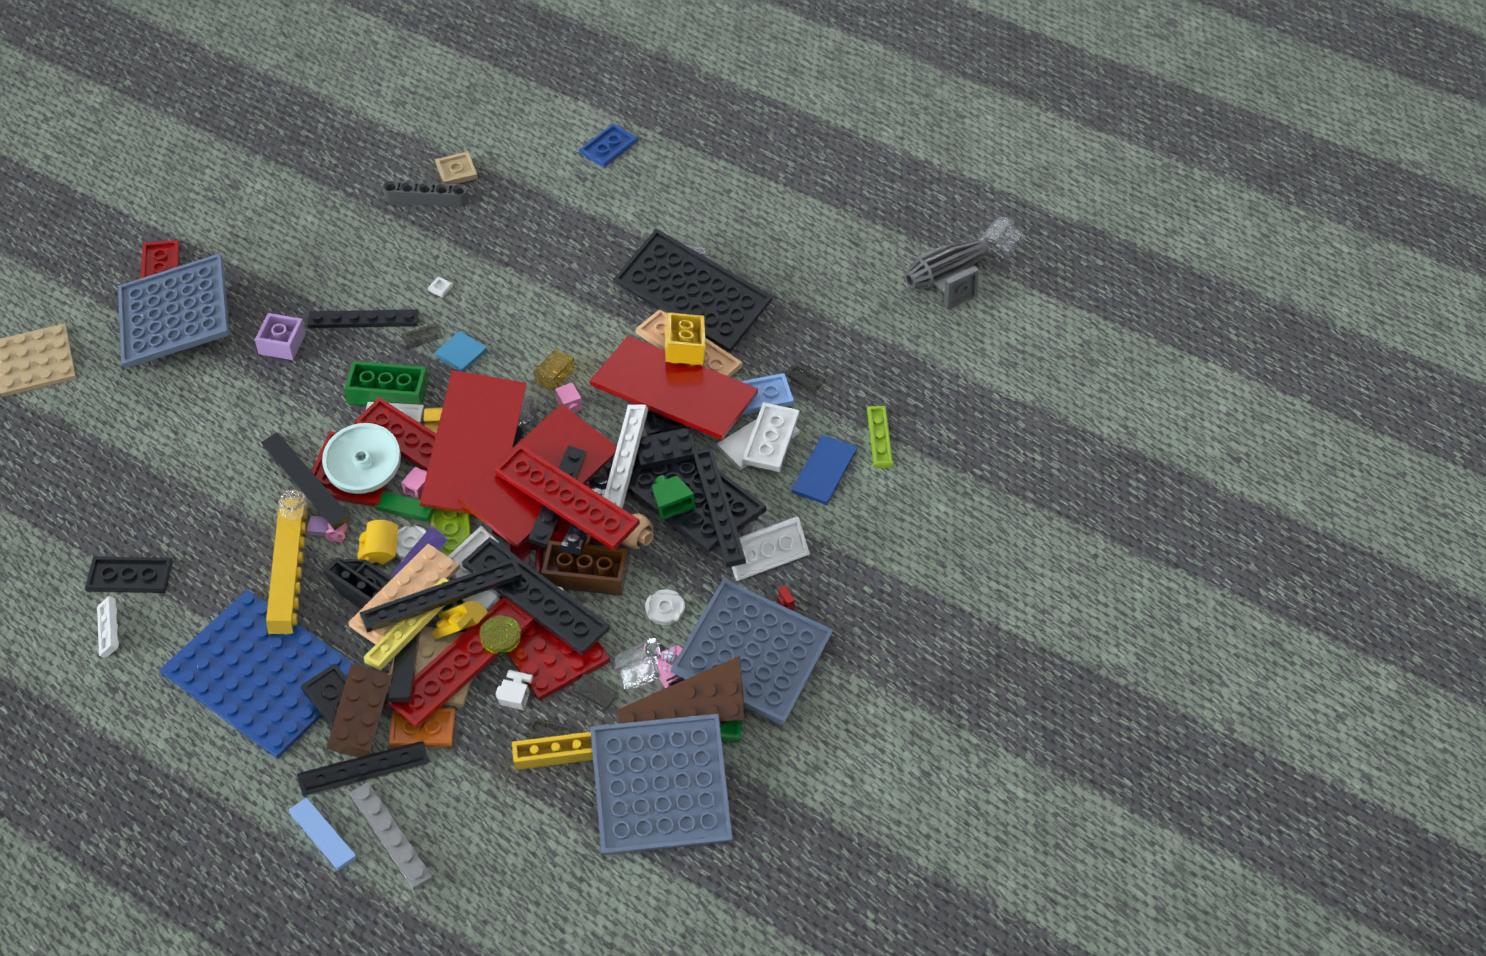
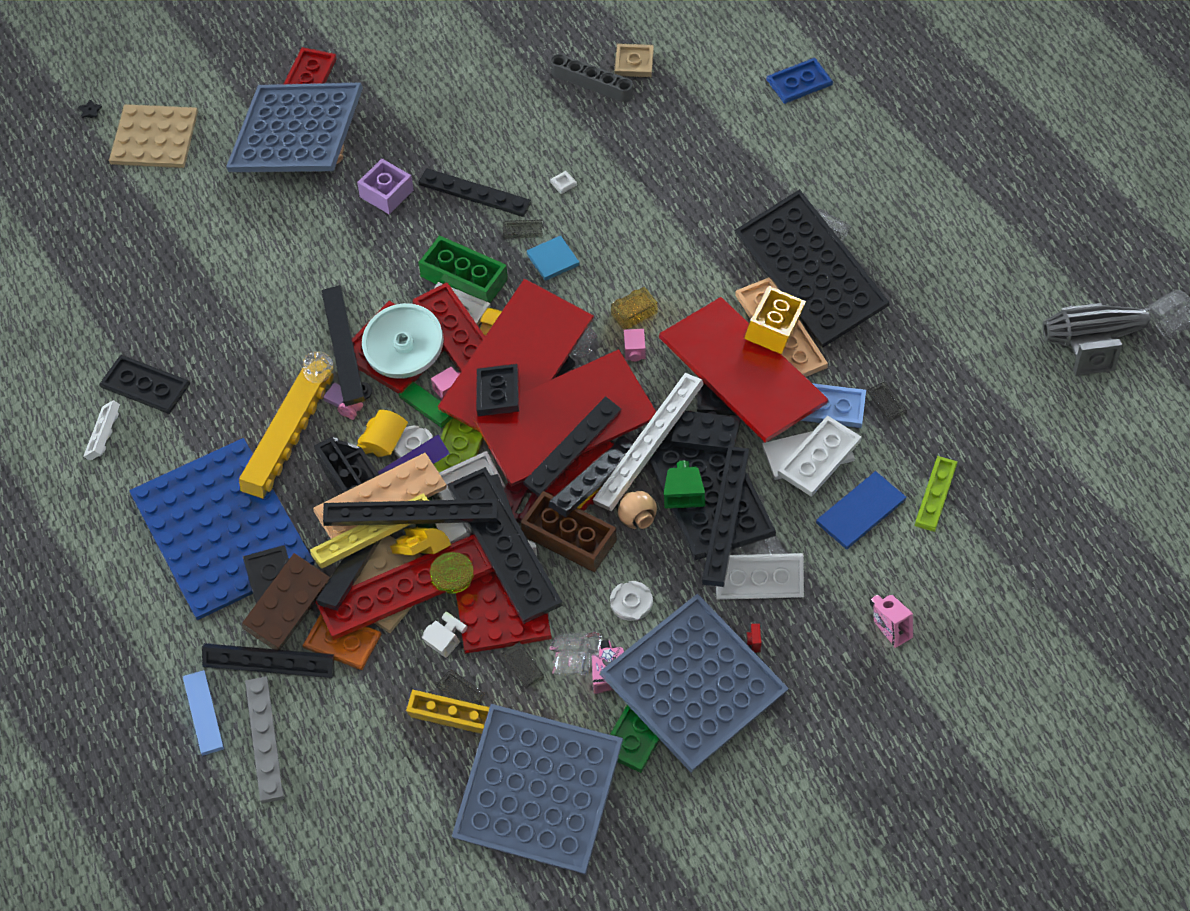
camera: 25 degrees right, 5 degrees up
red plate [494,444,640,550] -> none
reddish brown wing [618,656,745,724] -> none
none -> black plate [476,364,519,416]
none -> bright pink torso [870,595,913,648]

